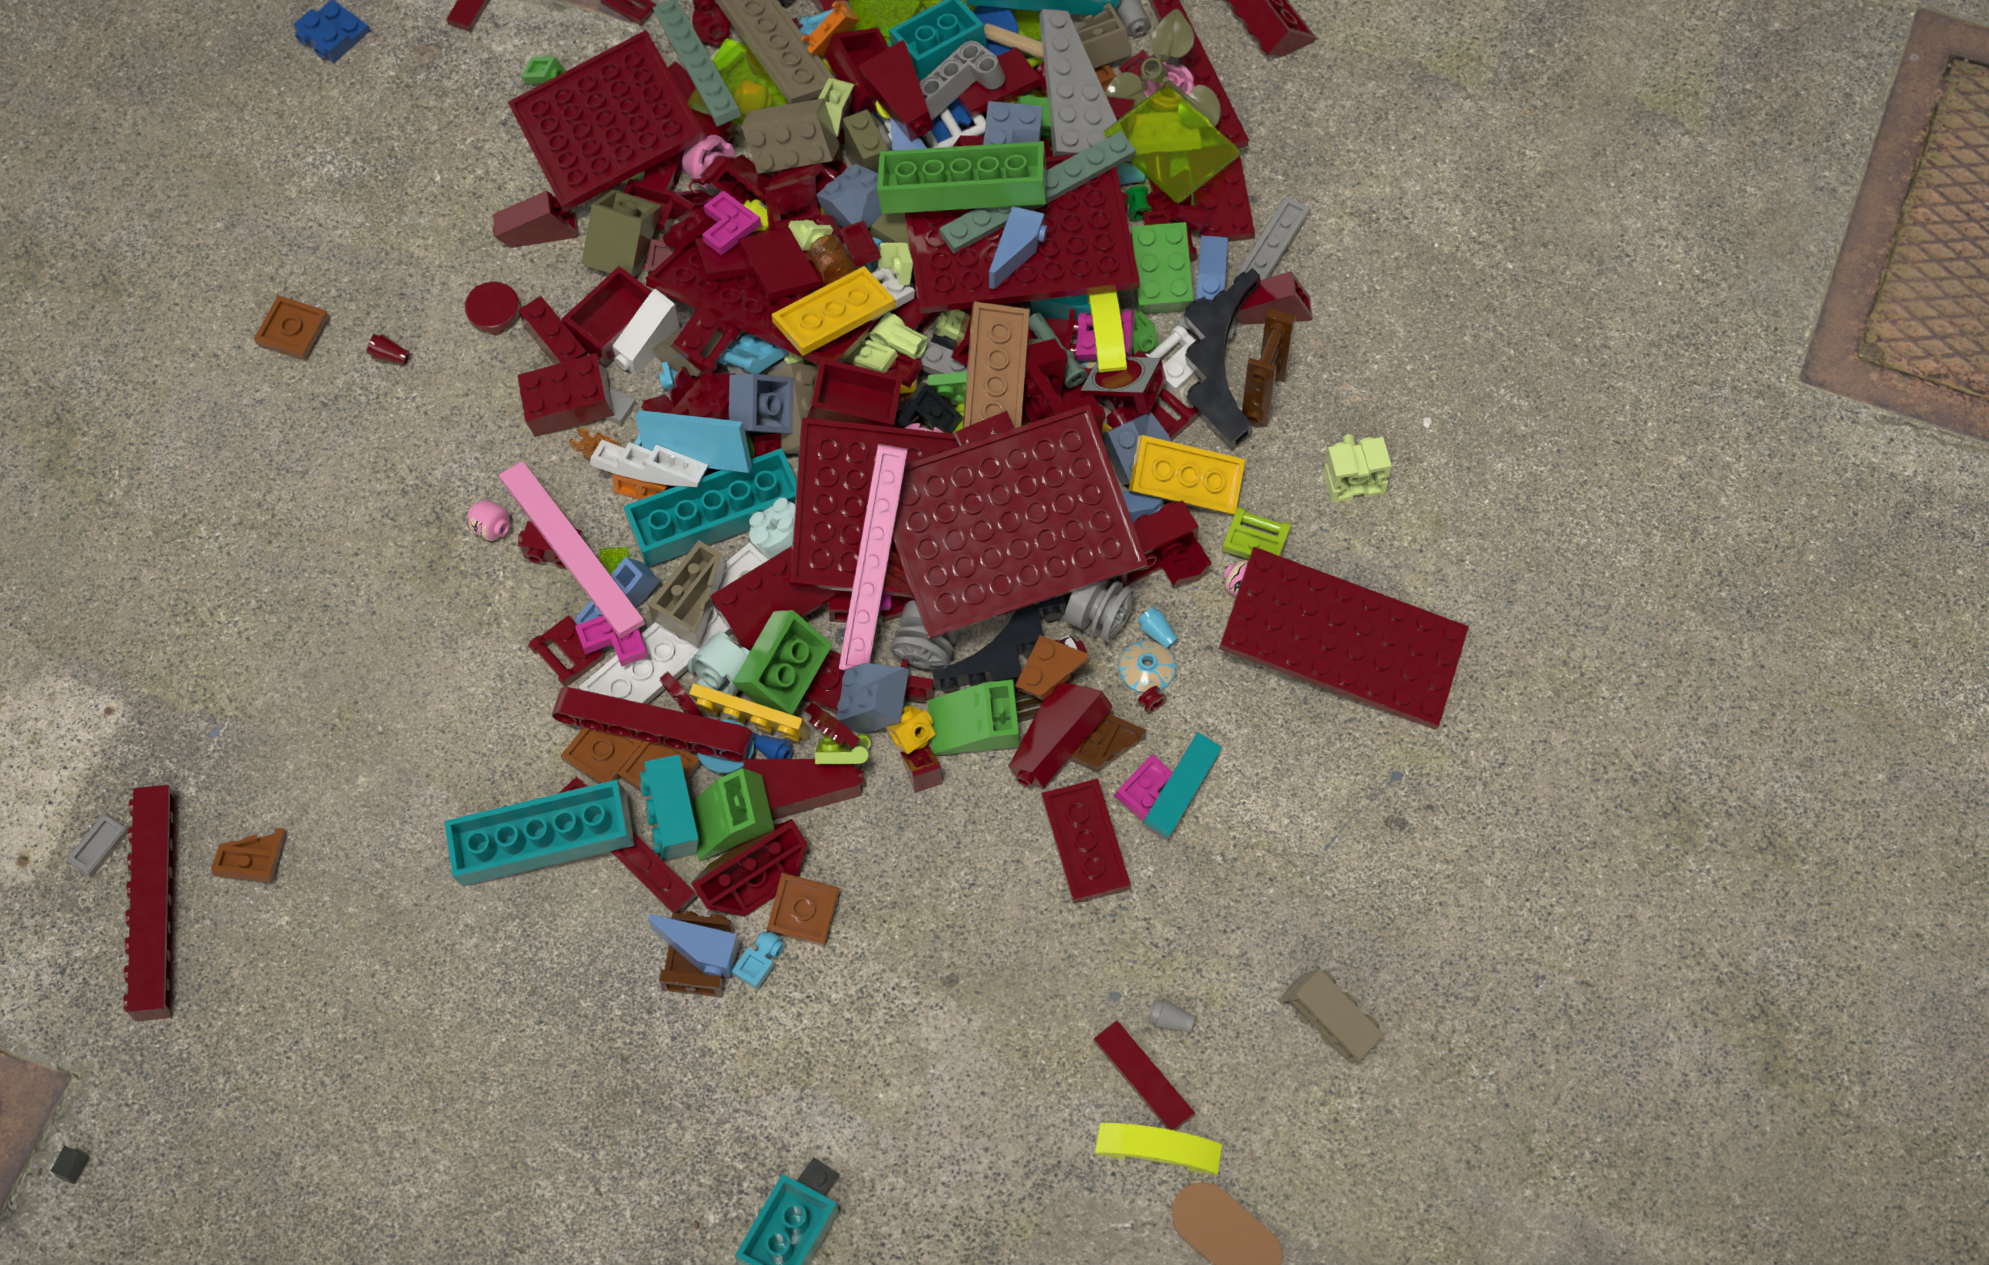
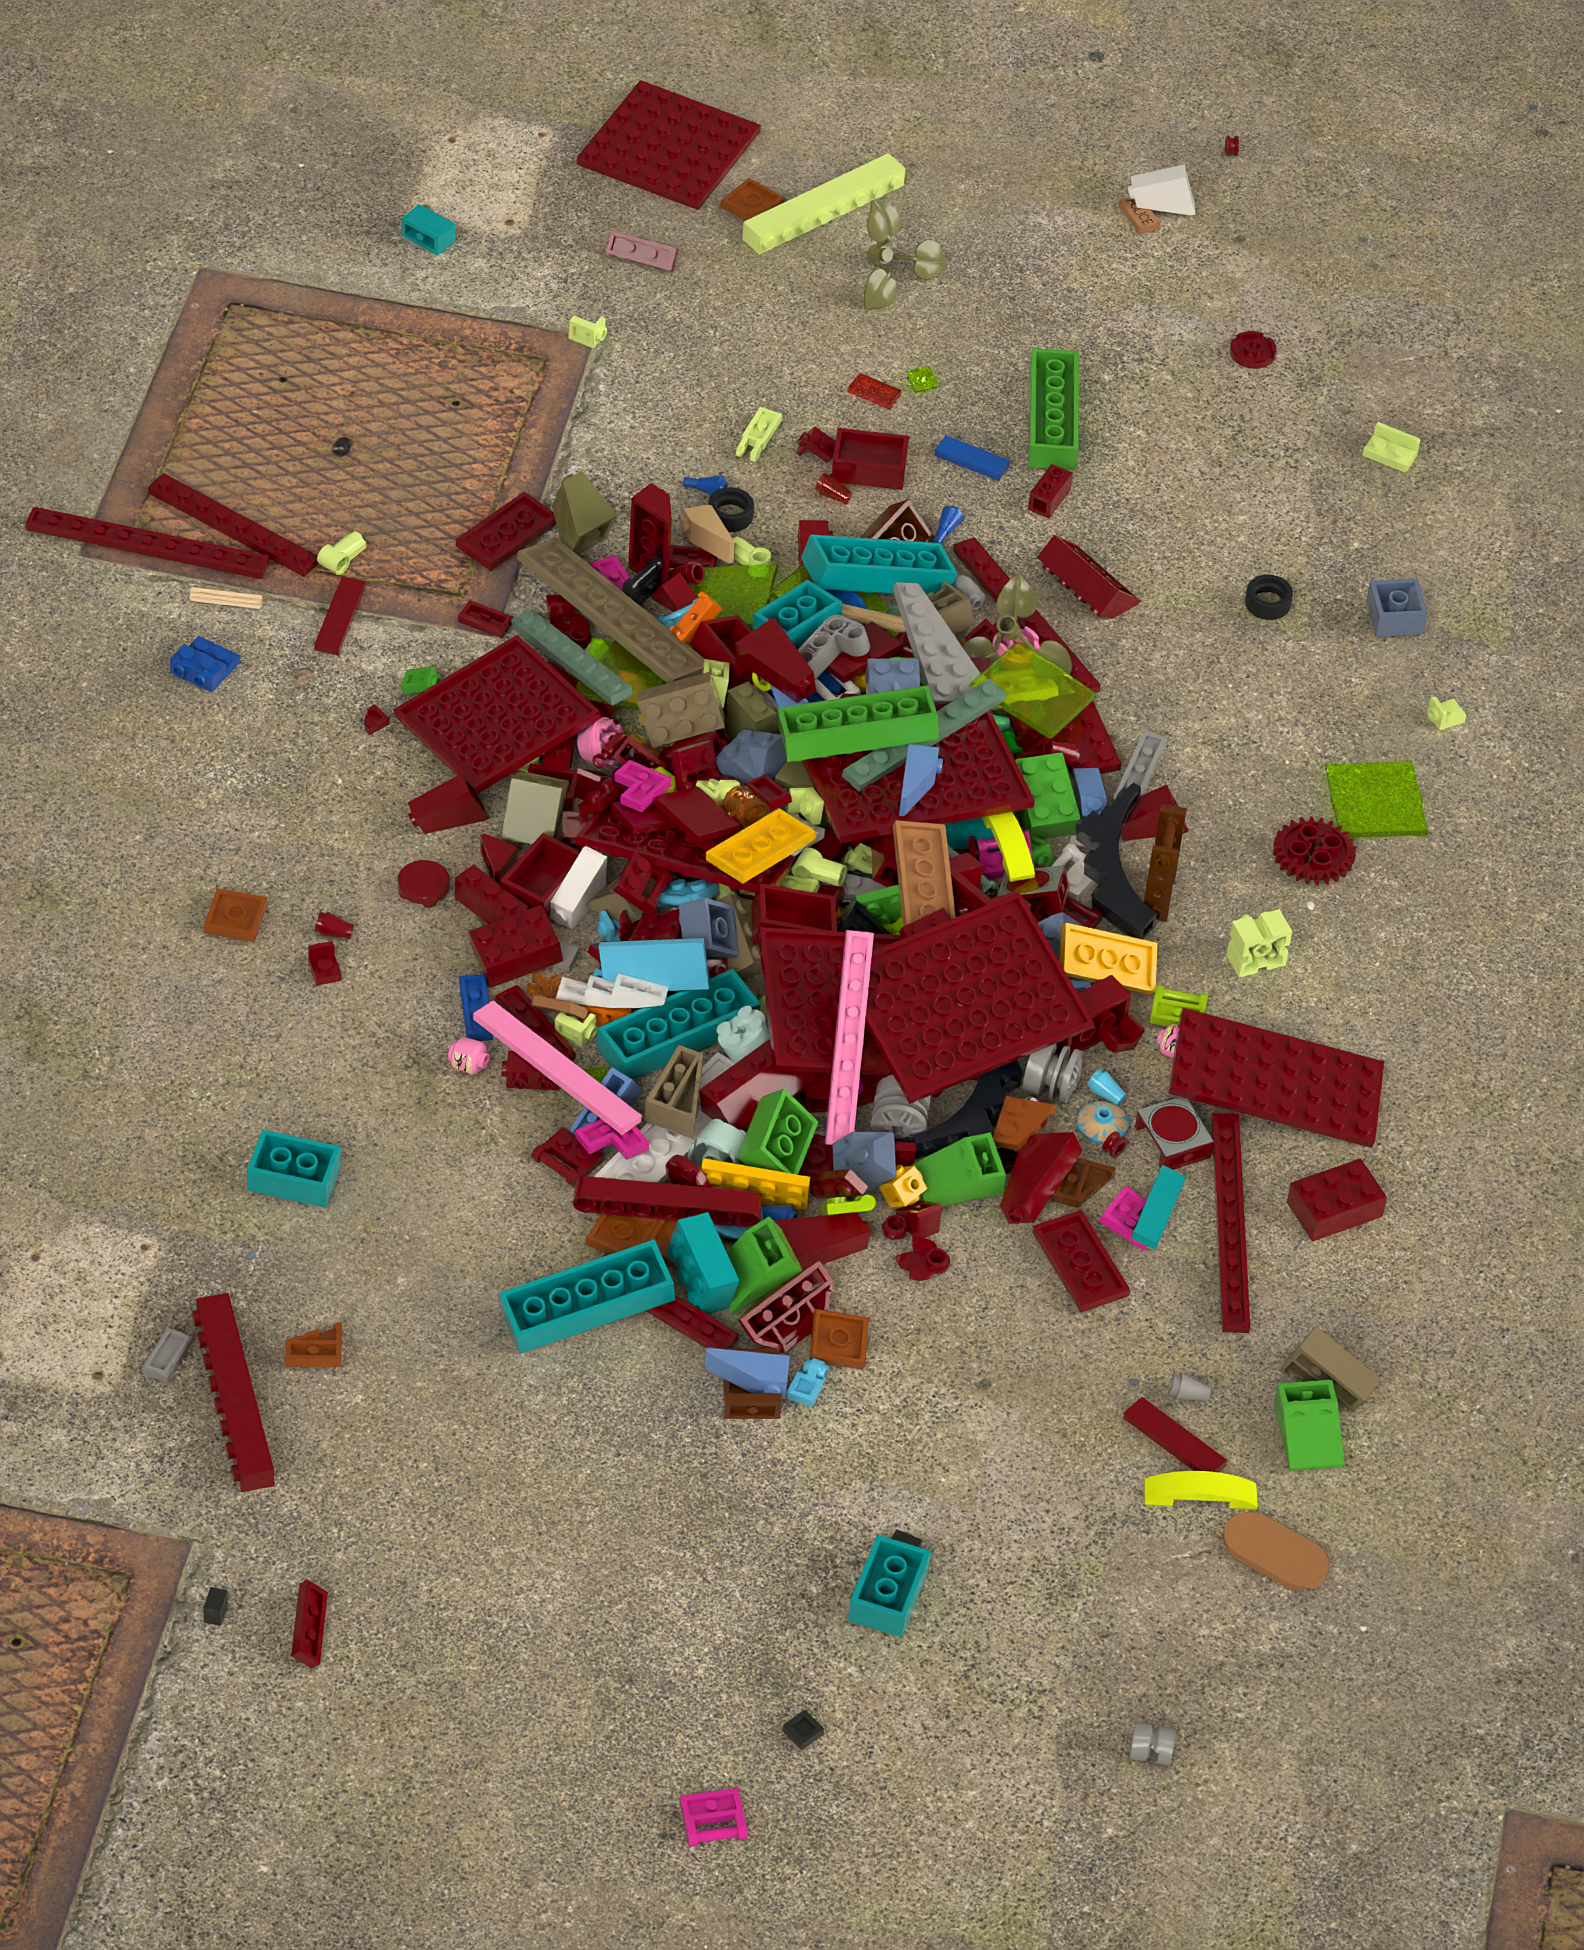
camera: 15 degrees left, 15 degrees down
none -> teal brick [247,1129,341,1208]
none -> dark red plate [291,1580,328,1668]
none -> dark red bracket [308,941,342,986]
none -> dark red tile [364,704,390,735]
none -> blue tile [459,974,493,1041]
none -> dark red slope [480,834,517,884]
none -> dark red tile [495,985,576,1061]
none -> medium nougat tile [531,995,588,1020]
none -> yellowish green bracket [555,1012,598,1048]
none -> dark red plate [882,1215,908,1240]
none -> dark red plate [896,1236,950,1281]
none -> dark red panel [1135,1097,1214,1170]
none -> dark red plate [1211,1113,1250,1333]
none -> black tyre [1245,574,1293,620]
none -> dark red gear [1273,816,1356,886]
none -> bright green slope [1274,1379,1345,1471]
none -> dark red brick [1287,1158,1387,1242]
none -> clear neon green piece [1325,761,1428,838]
none -> sand blue slope [1366,578,1428,637]
none -> yellowish green bracket [1427,696,1466,730]

